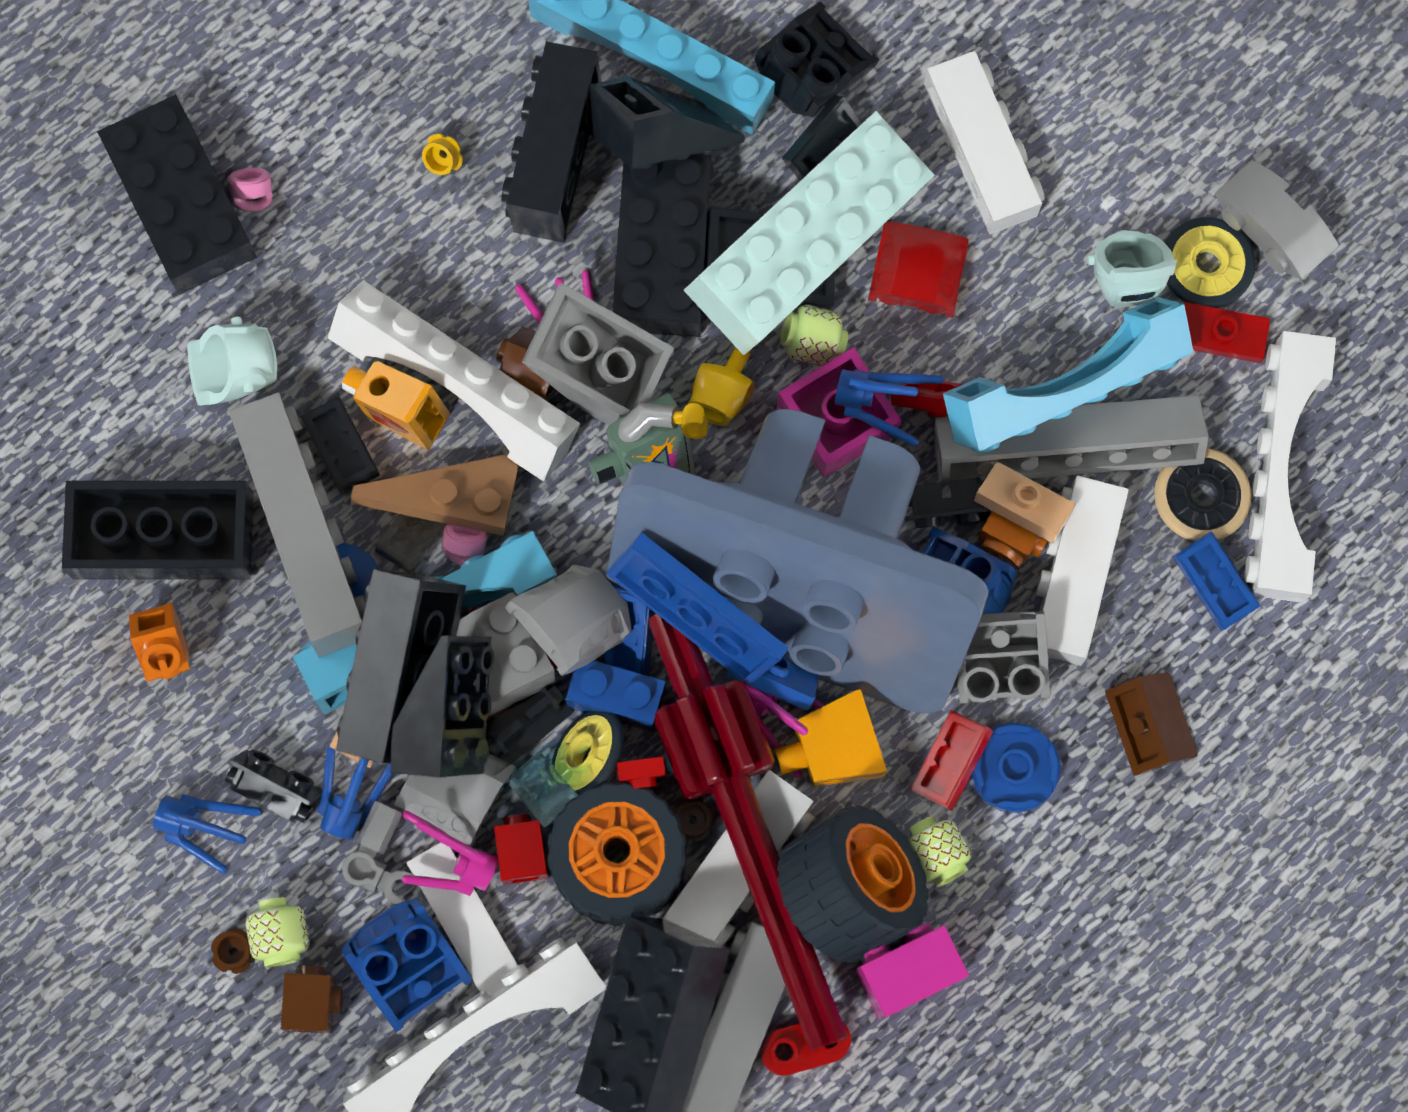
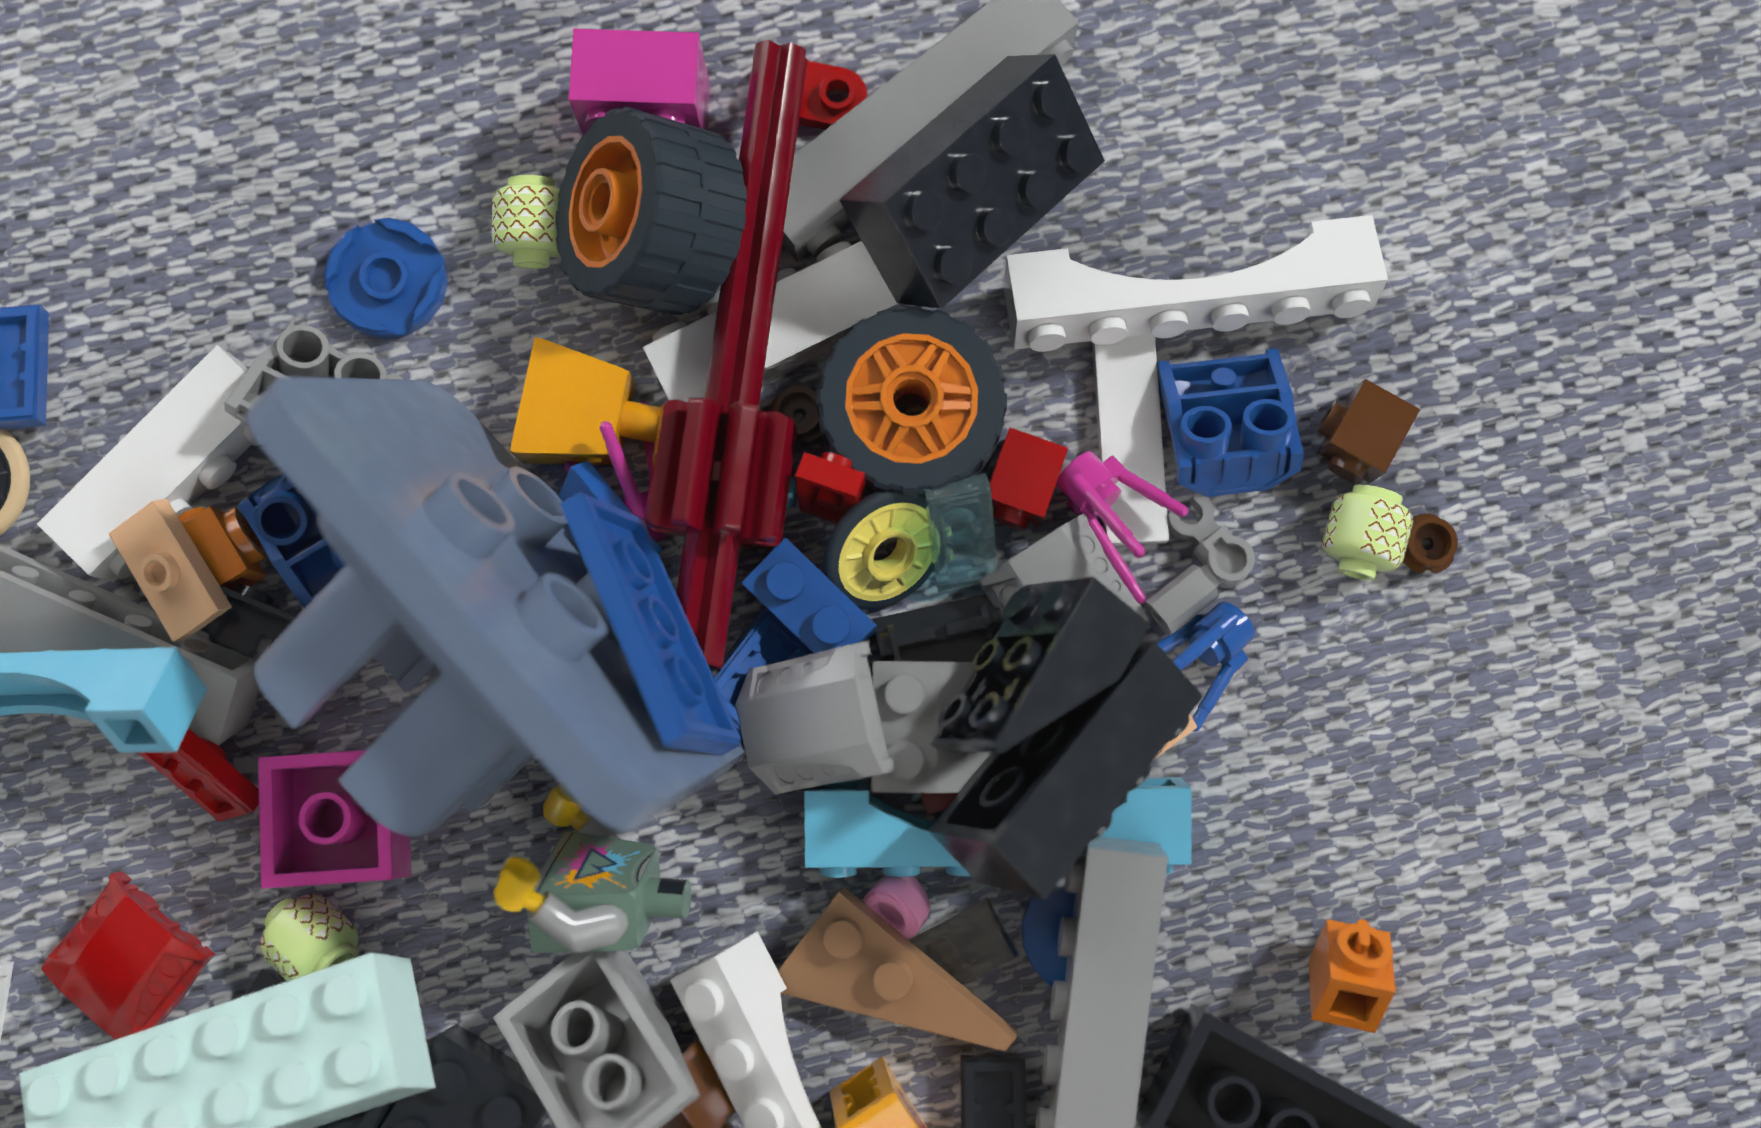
camera: 150 degrees left, 5 degrees up
blue plant [153,794,262,874] -> none
black hinge [225,750,322,824] -> none
yellow piece [688,347,755,426] -> none
blue plant [835,369,944,446] -> none
plate [910,710,993,811] -> none
reddish brown panel [1105,672,1198,776] -> none

